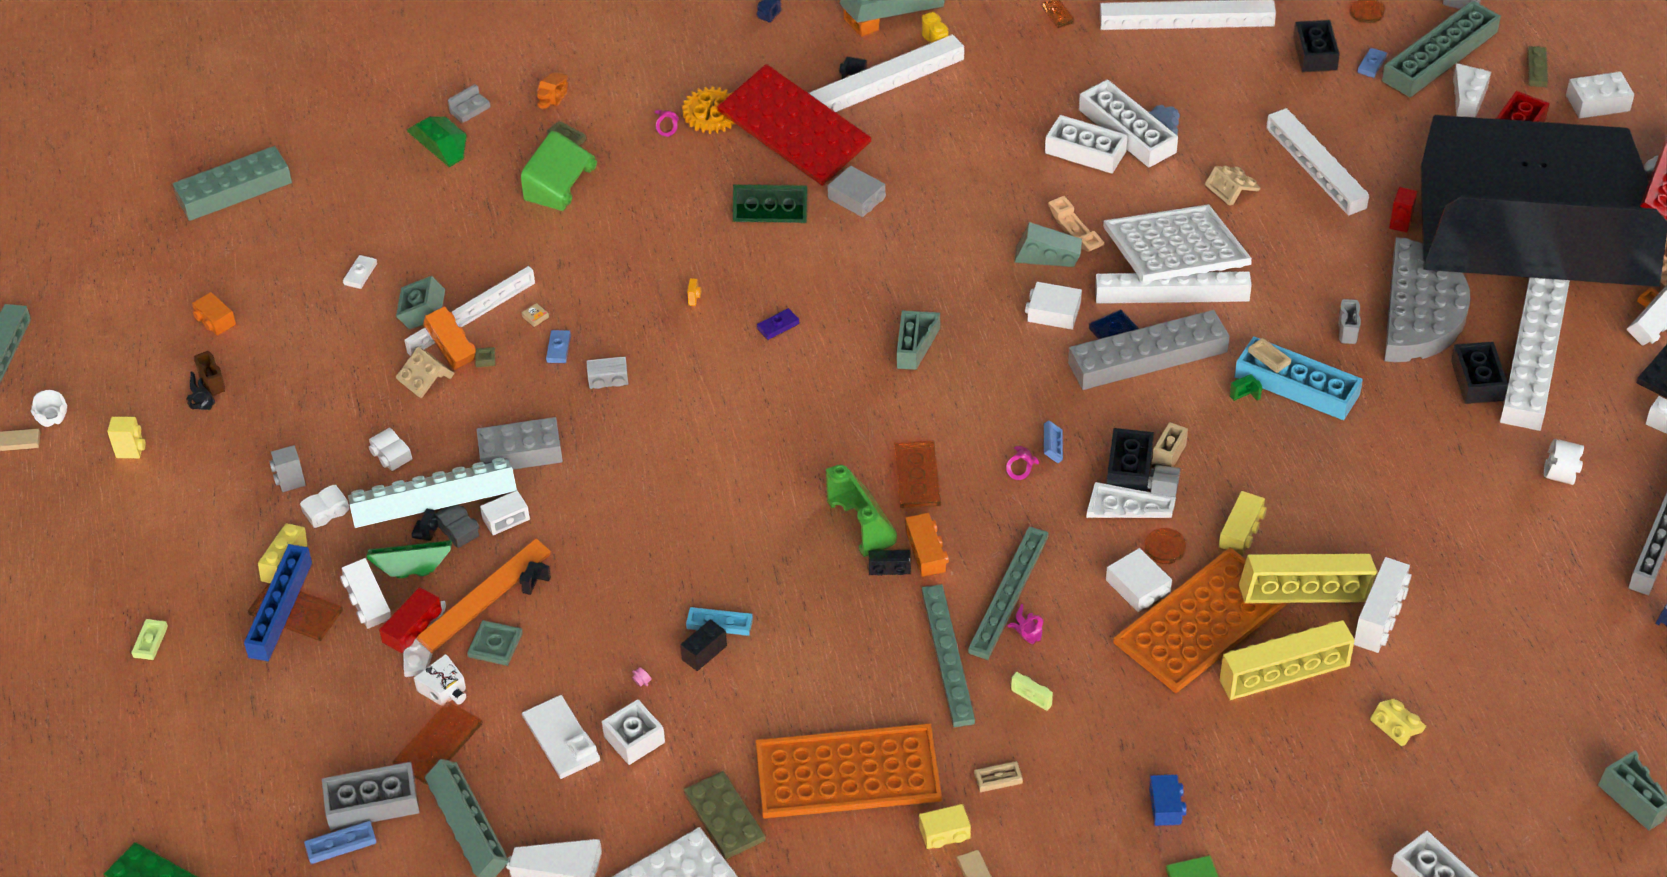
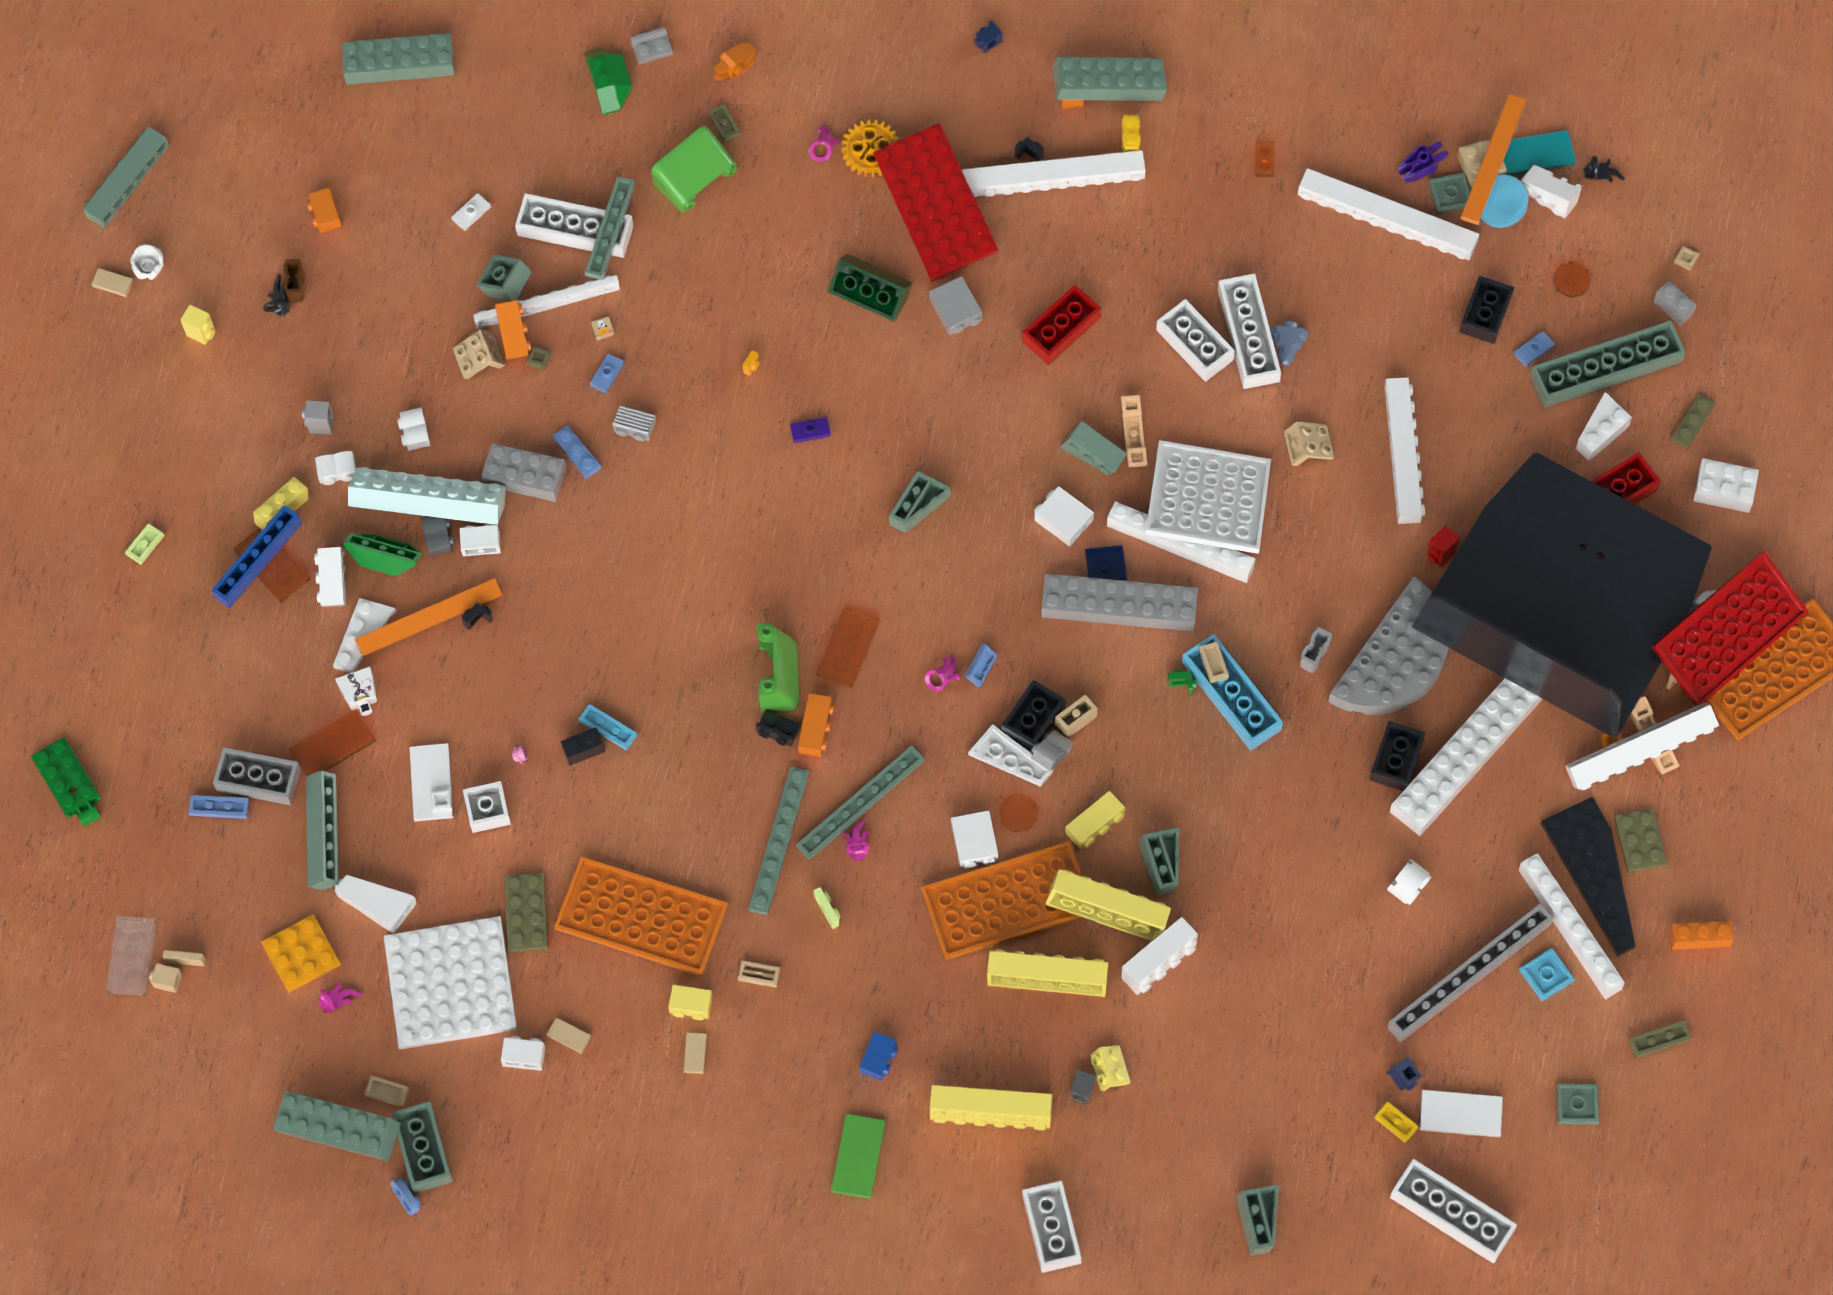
camera: 25 degrees right, 20 degrees up
red brick [379,587,442,653] -> none
black bracket [411,508,438,541] -> none
sand green tile [467,620,523,666] -> none
none -> white brick [515,193,633,258]
none -> medium blue plate [553,425,601,479]
none -> sand green plate [585,176,636,280]
none -> light yellow brick [930,1085,1052,1130]
none -> red brick [1022,285,1101,366]
none -> dark grey brick [1070,1070,1096,1104]
none -> sand green wedge [1138,827,1180,897]

